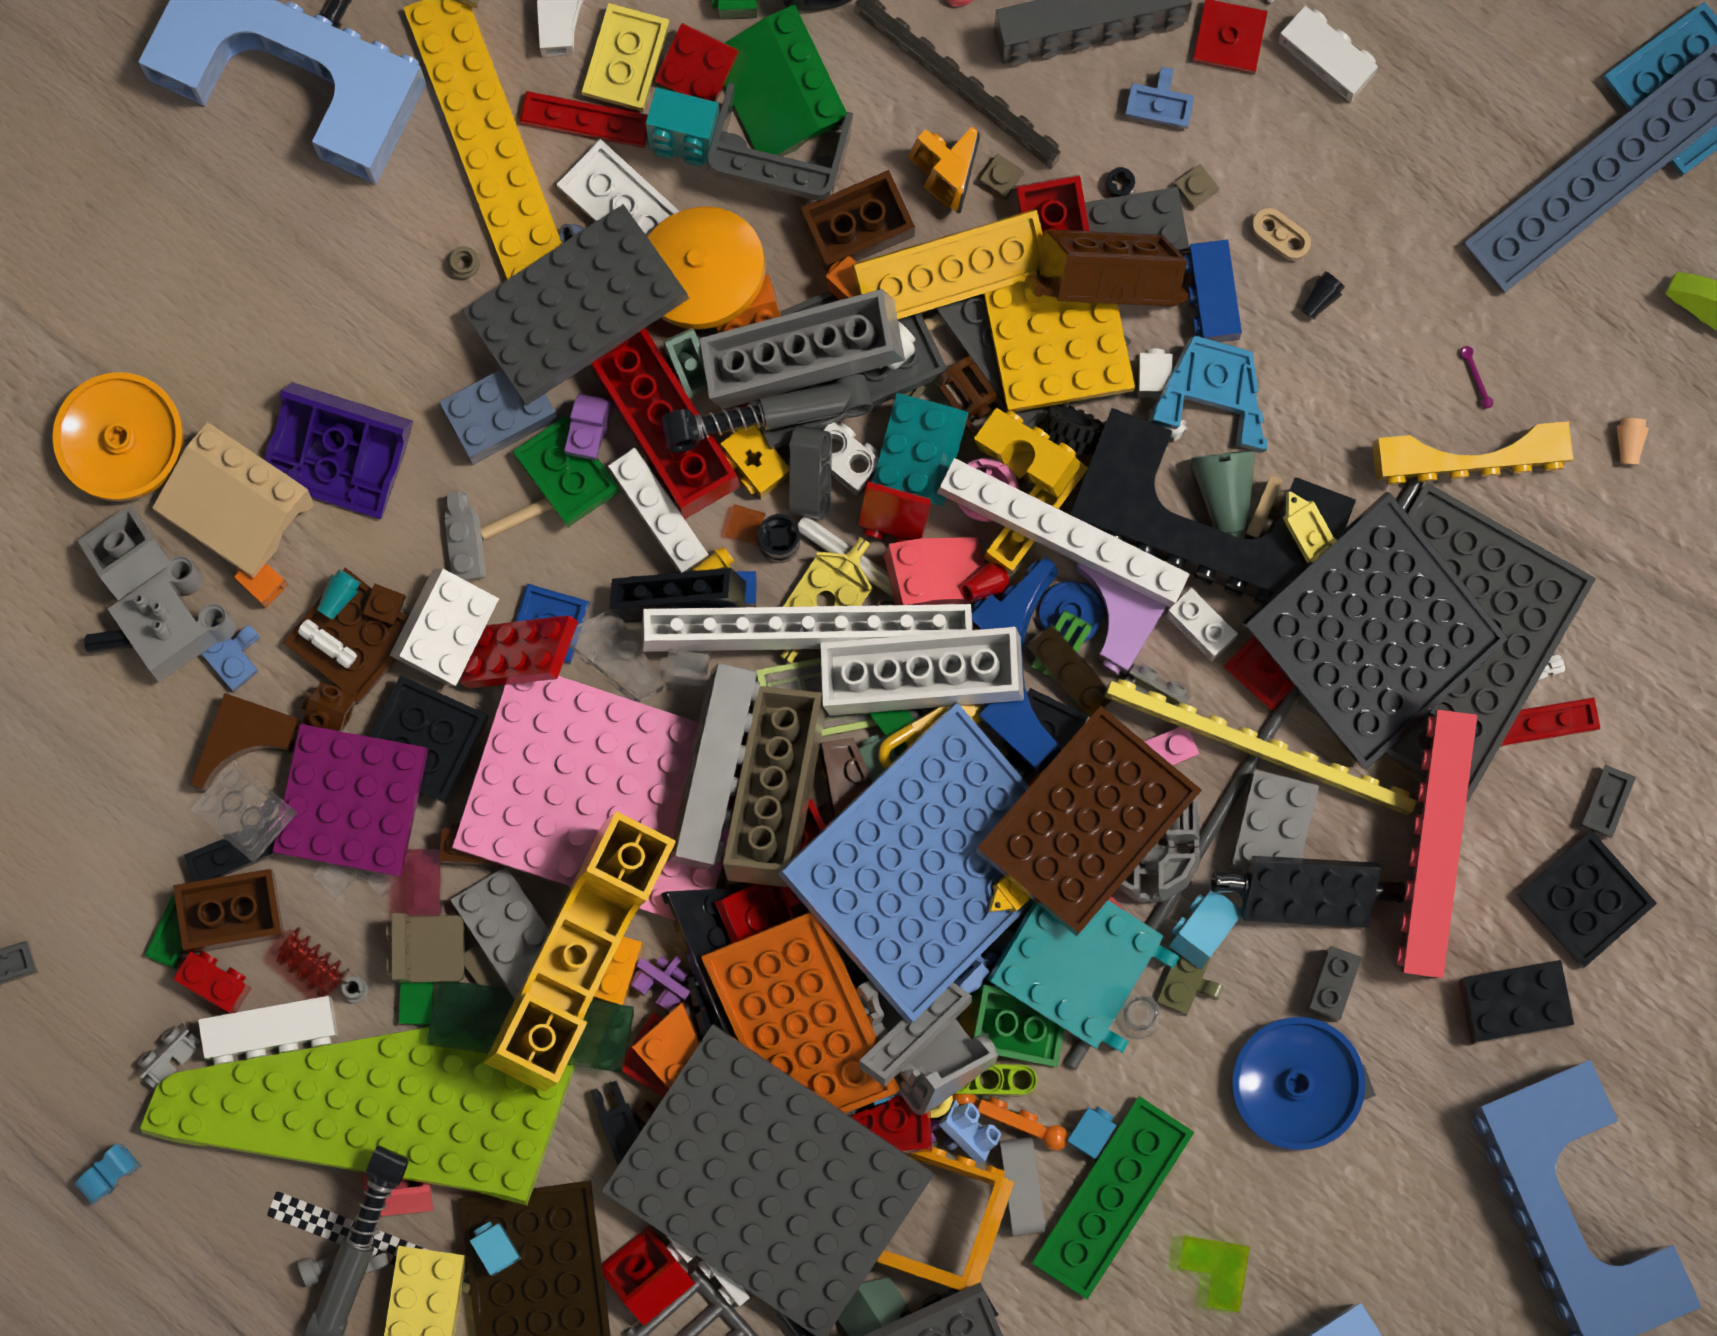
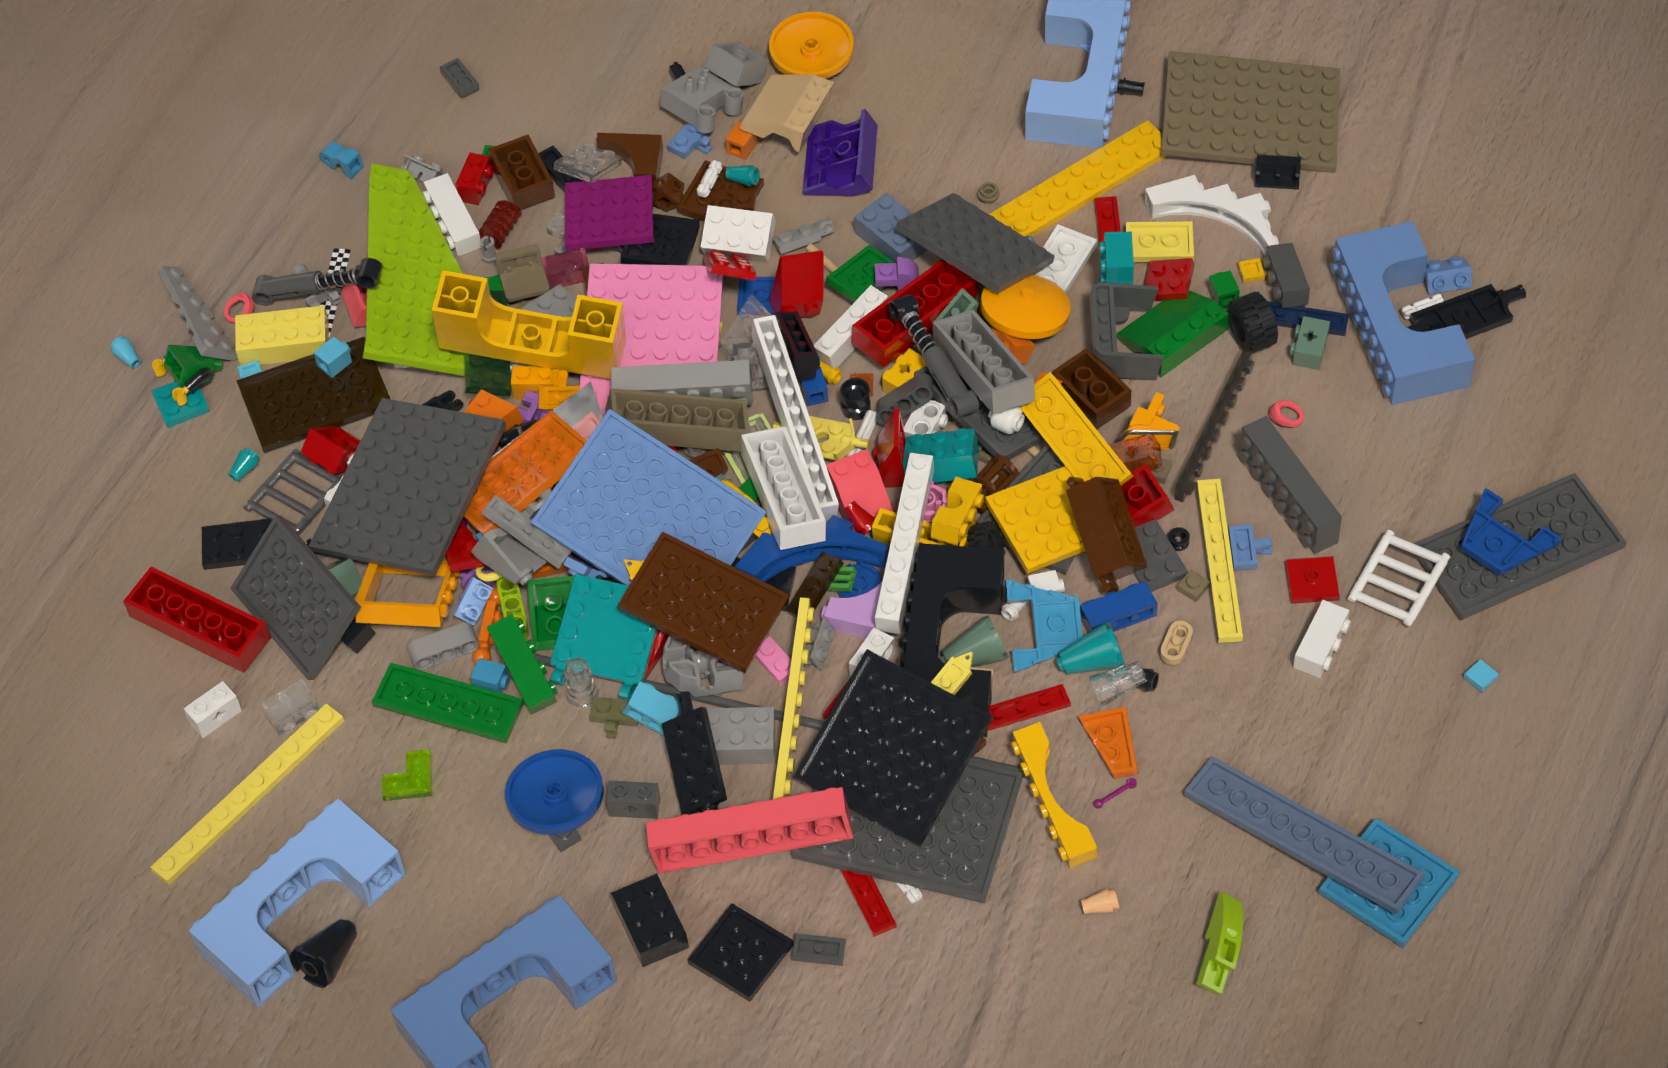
camera: 80 degrees right, 25 degrees down
none -> green brick [487,614,558,715]
none -> light orange plate [538,369,580,409]
none -> red slope [770,250,824,318]
none -> red tile [988,684,1071,731]
none -> teal cone [1056,621,1126,674]
none -> orange wing [1078,706,1139,779]
none -> clear plant [1089,661,1147,707]
none -> clear orange brick [1109,433,1162,472]
none -> light yellow plate [1197,479,1243,643]

